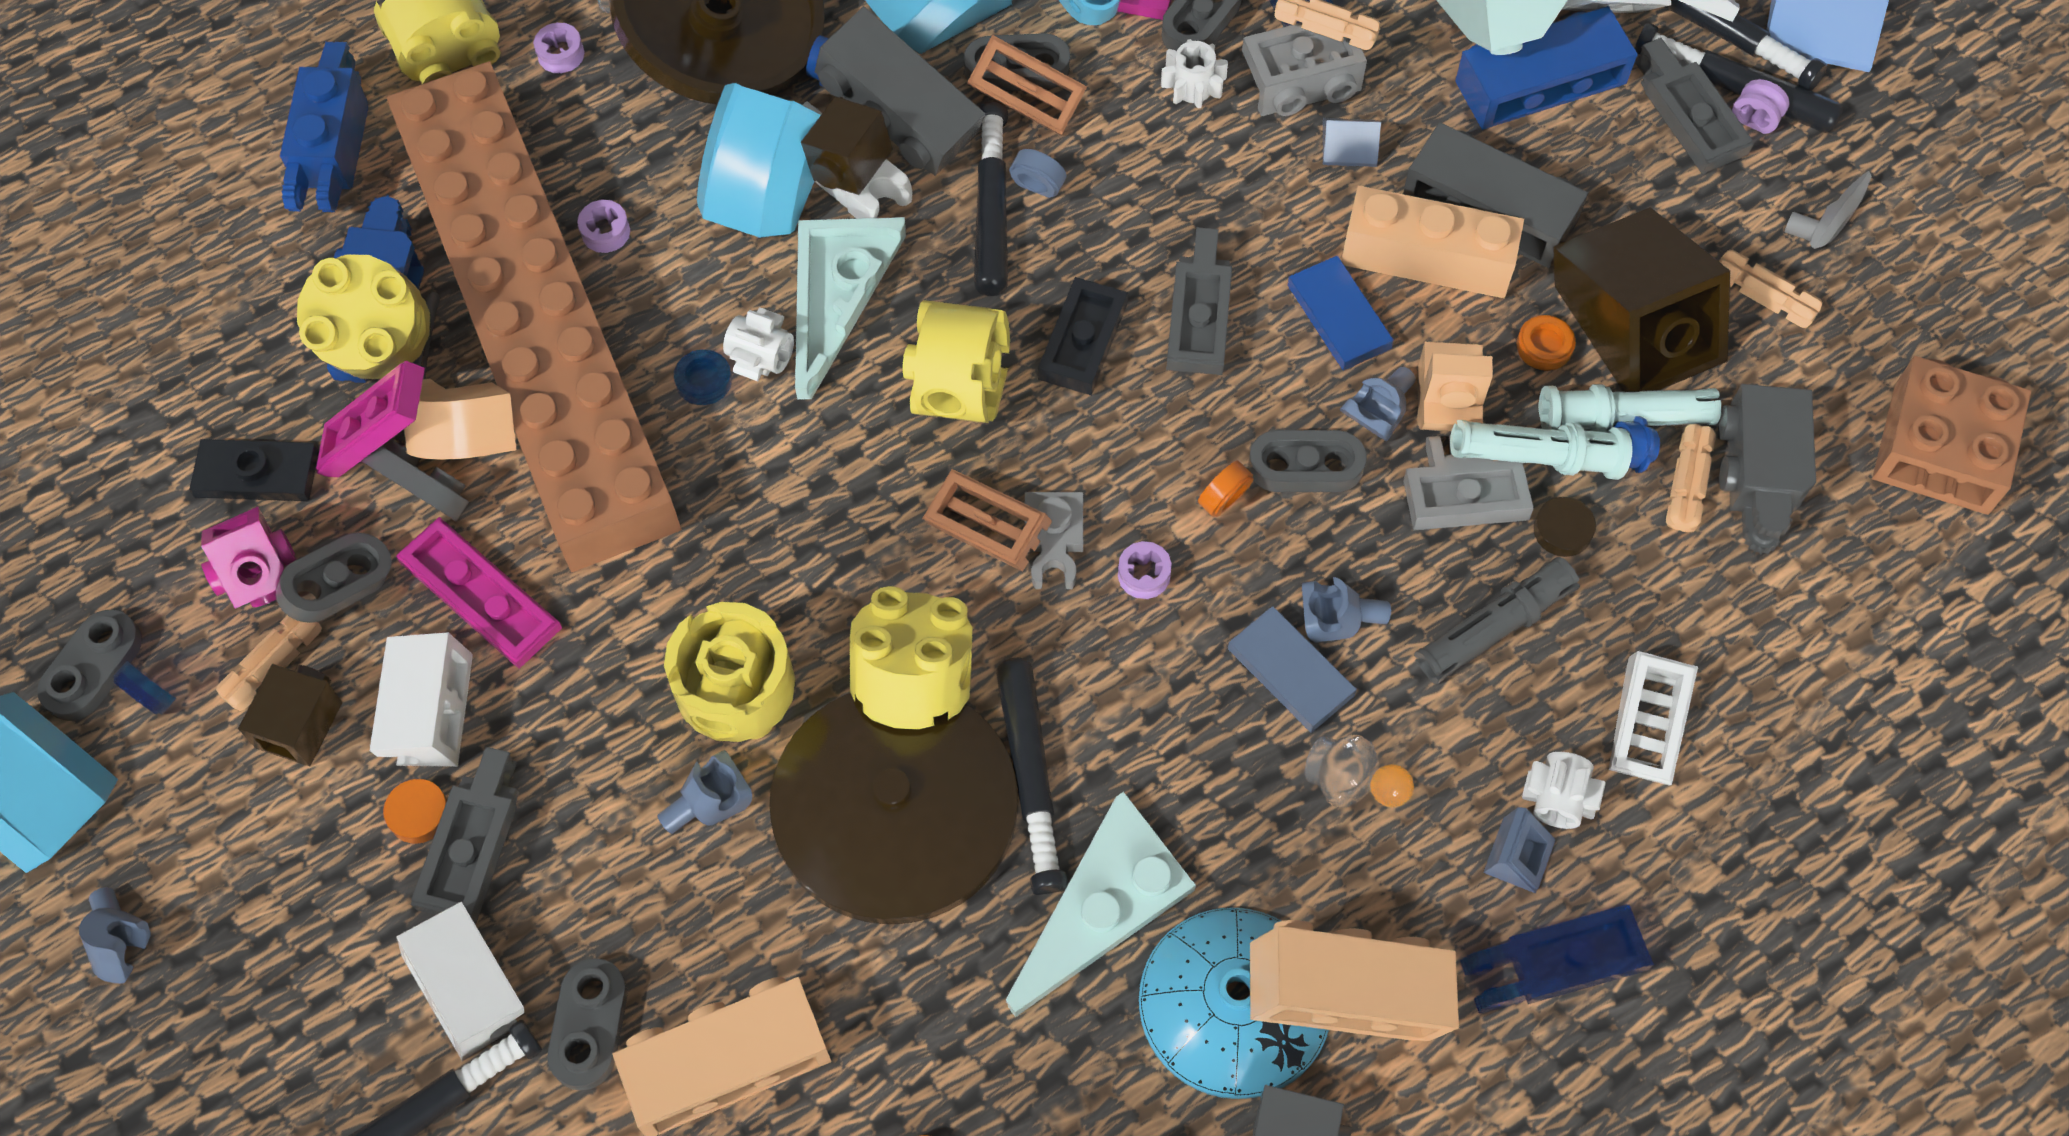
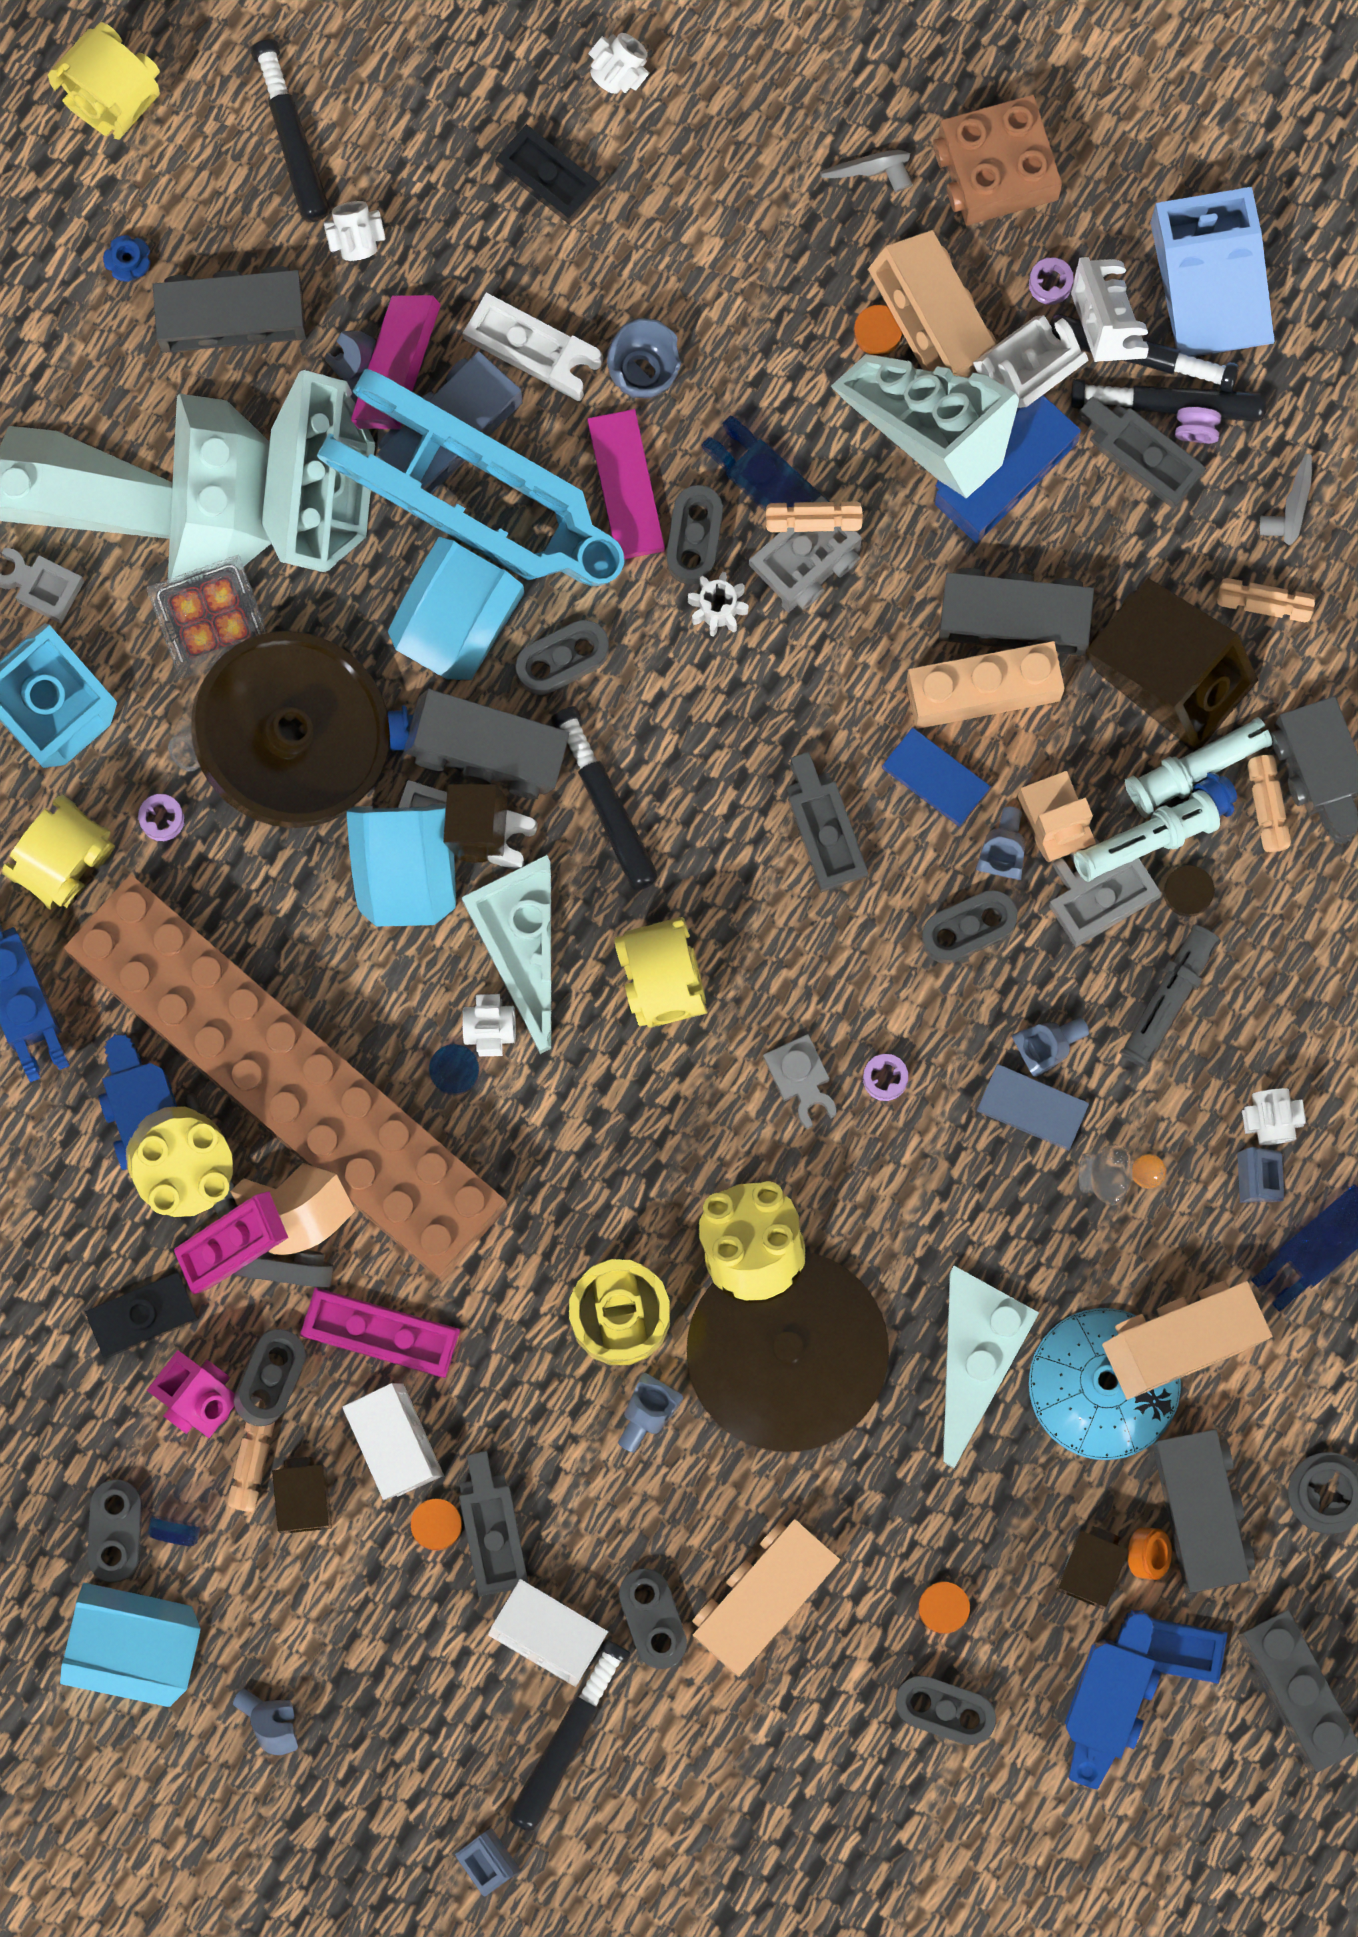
camera: 25 degrees left, 15 degrees up
lavender bush [577,200,630,253] -> none
nougat tile [922,469,1052,572] -> none
nougat tile [967,35,1087,136] -> none
black piece [996,657,1069,895] -> none
sand blue tile [1009,149,1067,198] -> none
black plate [1038,277,1128,396] -> none
orange tile [1198,460,1253,517] -> none
slope [1323,118,1381,167] -> none
orange tile [1516,315,1576,371] -> none
white slope [1609,651,1698,786] -> none

